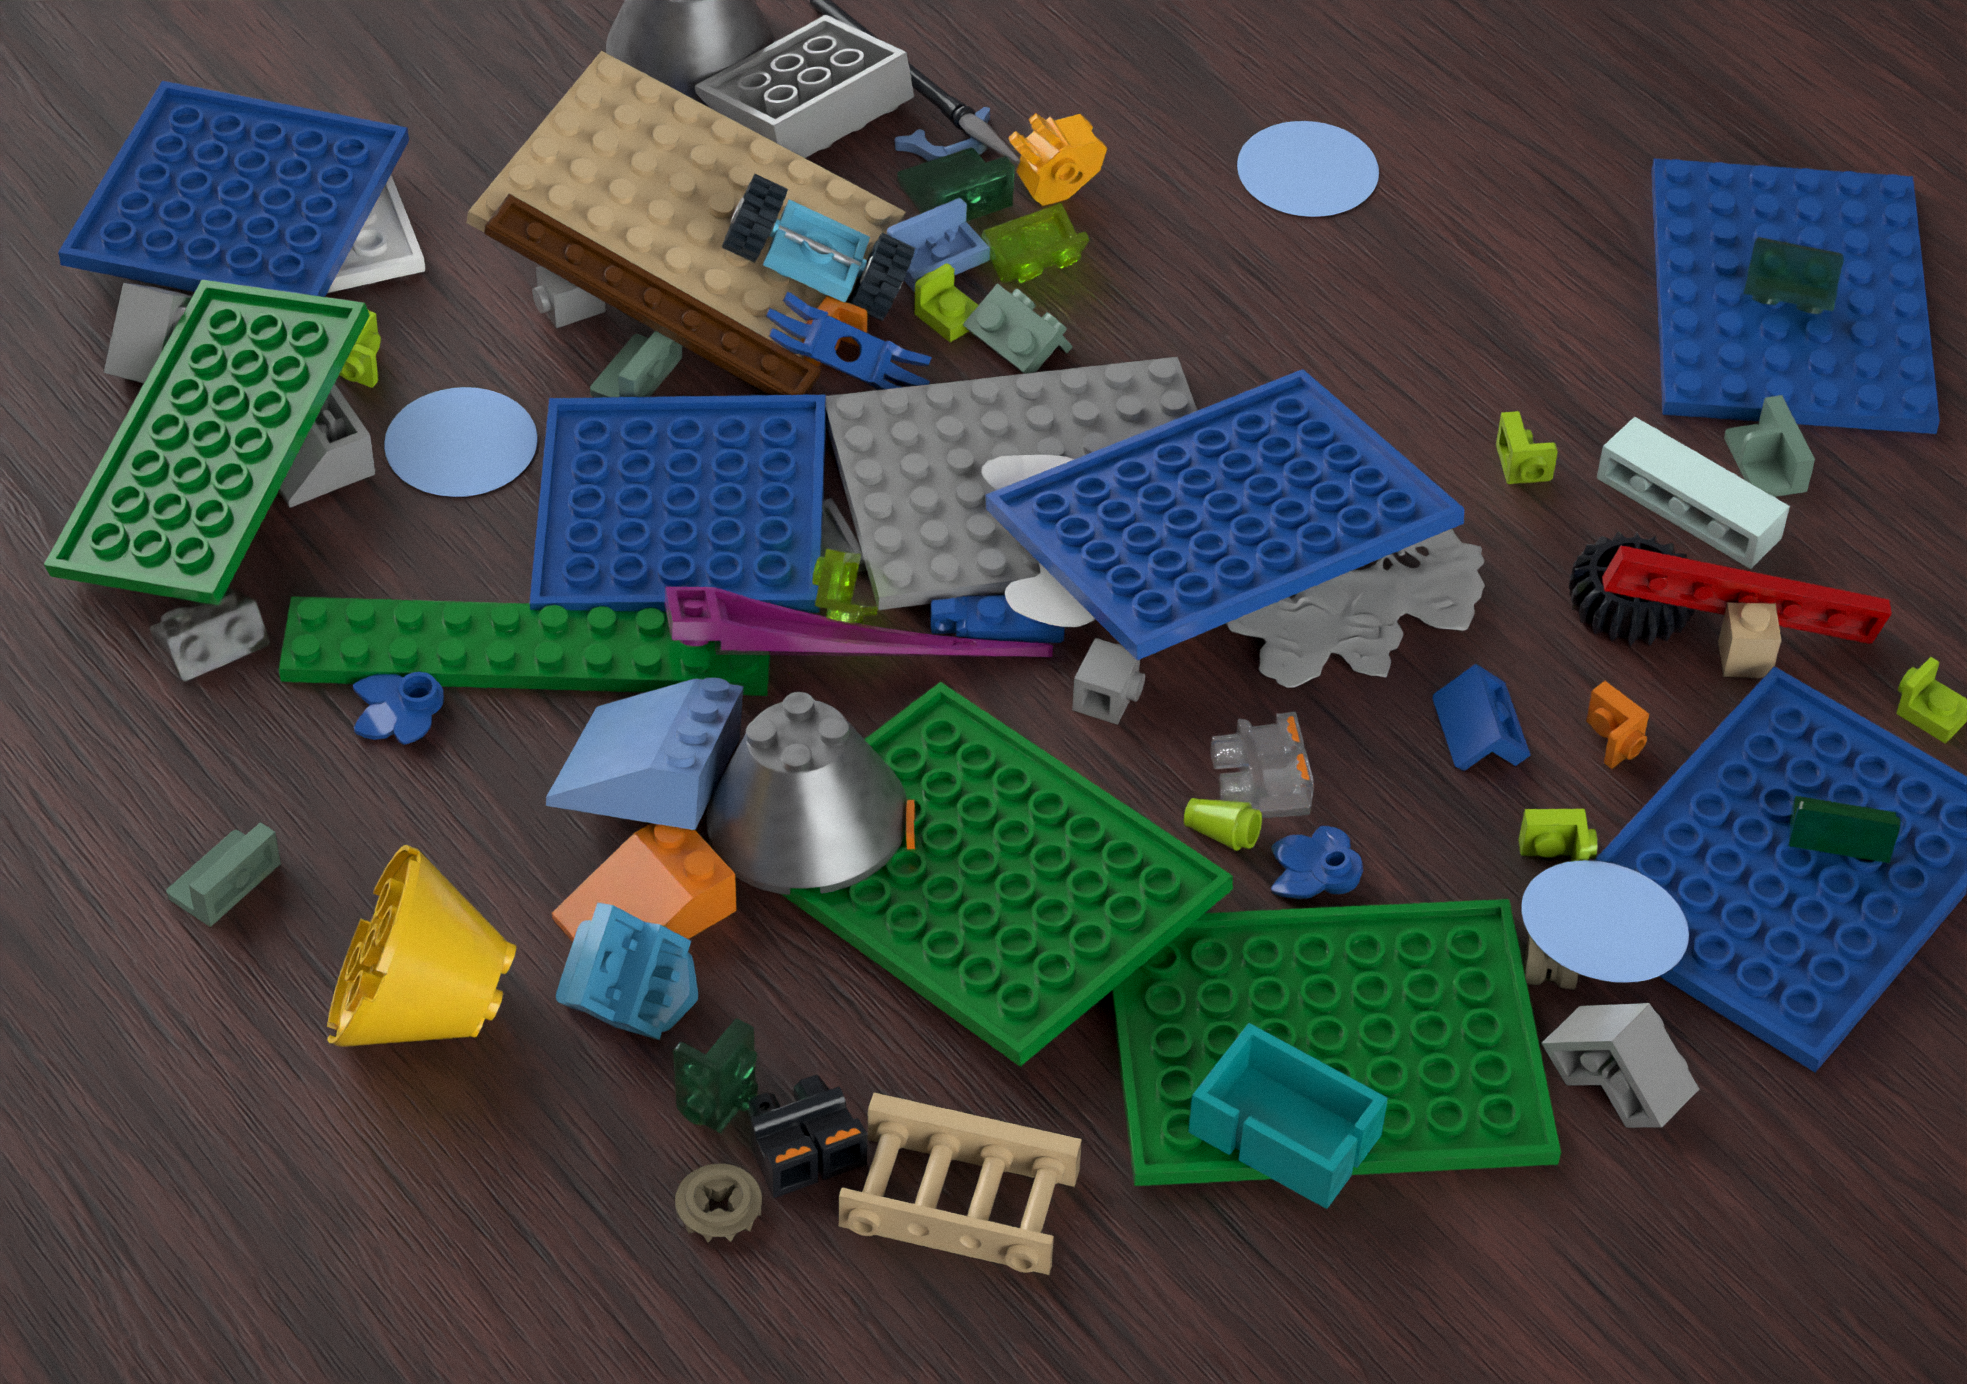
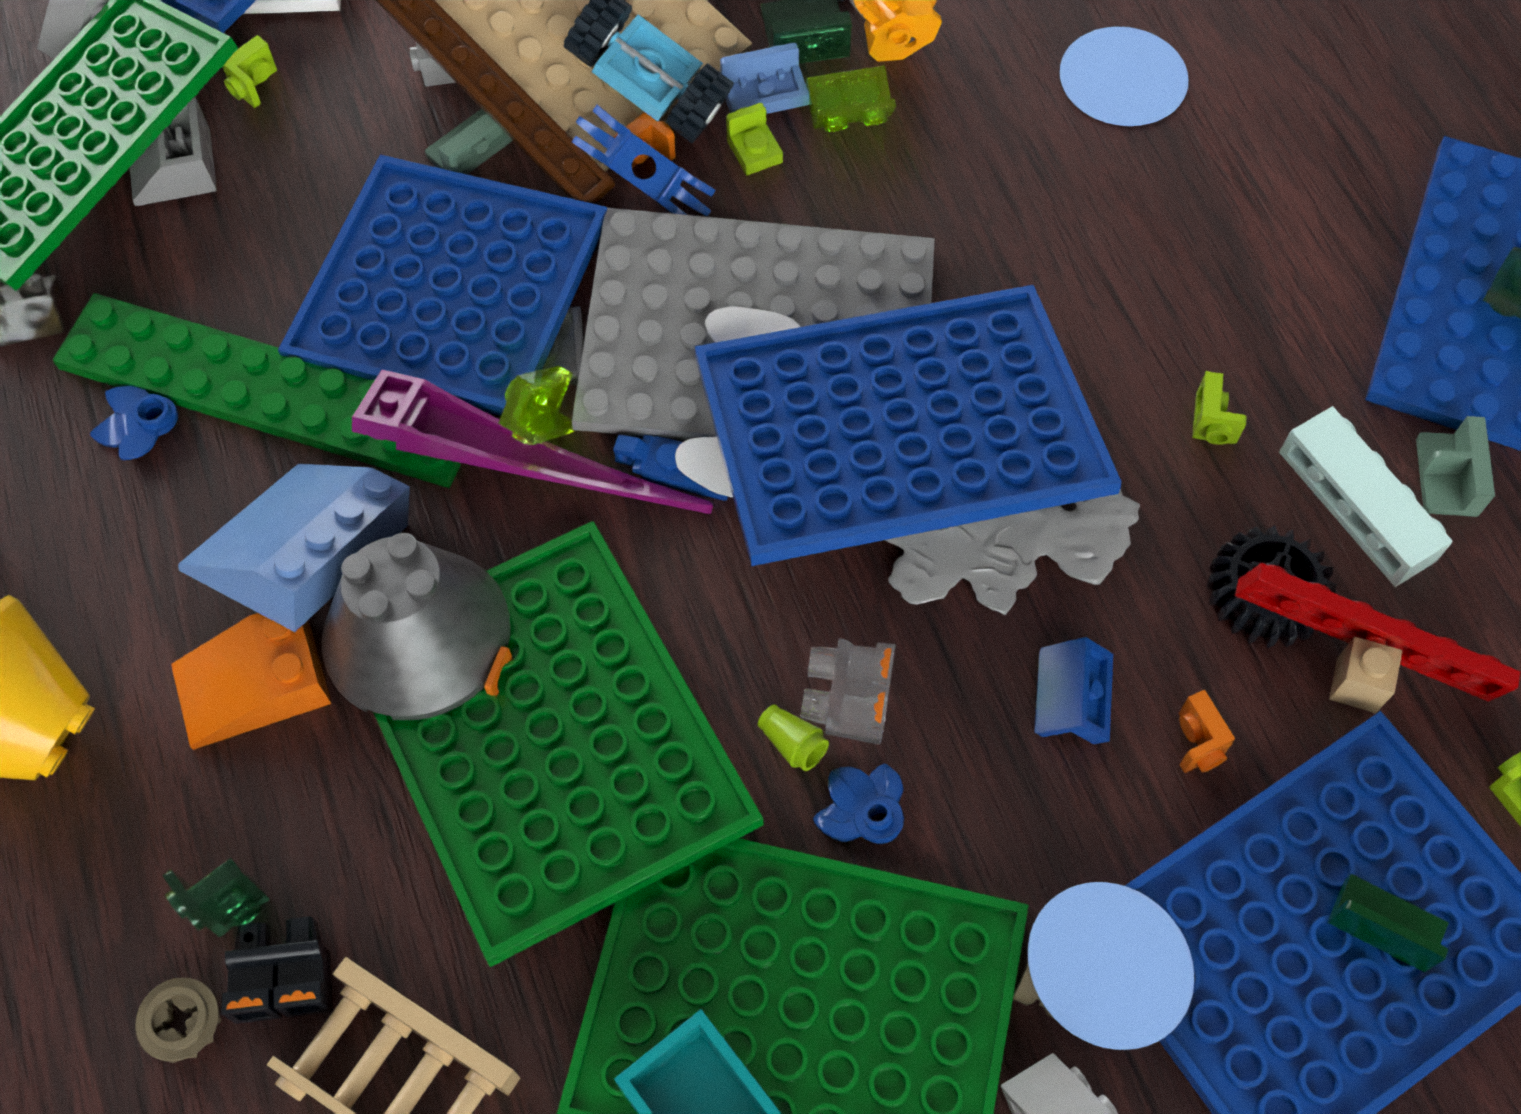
camera: 20 degrees right, 15 degrees up
light blue sticker [384,387,537,497] -> none
dark azure piece [556,902,698,1040] -> none
sand green bracket [963,283,1073,374] -> none
light grey brick [1072,638,1145,725] -> none
lime bracket [1519,809,1597,862] -> none

